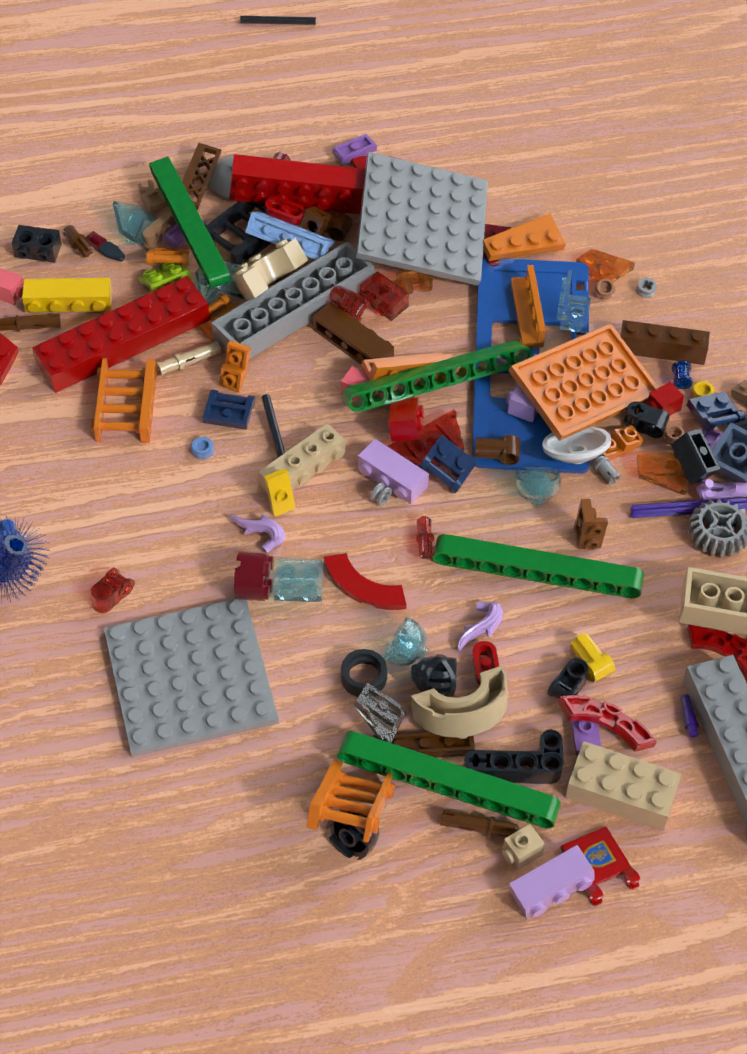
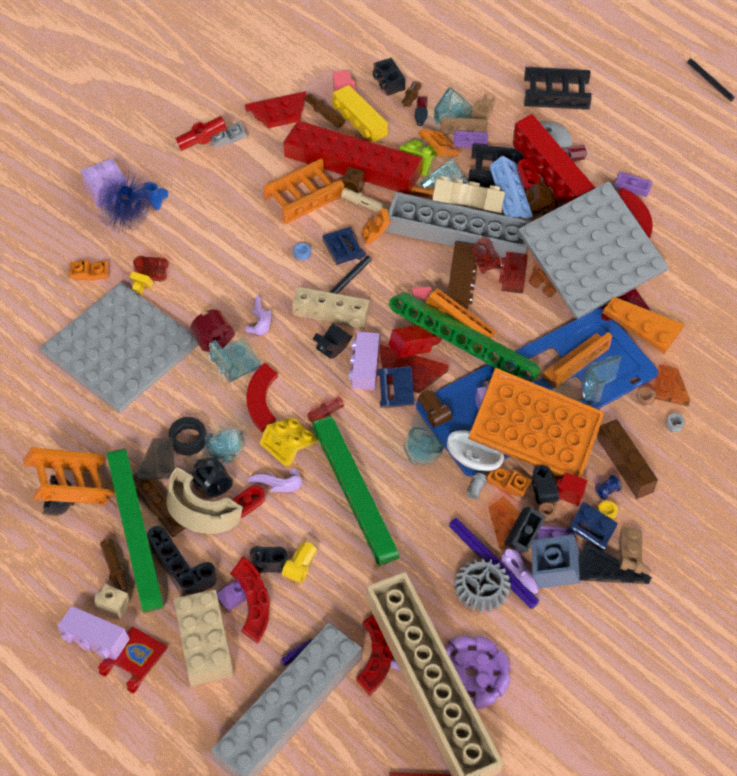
camera: 55 degrees right, 0 degrees up
green beam [149,156,231,289] -> none
reddish brown fence [182,142,222,210] -> none
yellow plate [264,468,296,517] -> none
light grey bush [370,483,392,506] -> none
dark orange bracket [574,499,608,550] -> none
none -> orange slope [69,259,110,280]
none -> yellow tile [130,271,153,295]
none -> yellow bracket [259,417,318,467]
none -> black brick [312,324,353,359]
none -> reddish brown brick [343,167,365,193]
none -> black fence [524,67,592,110]

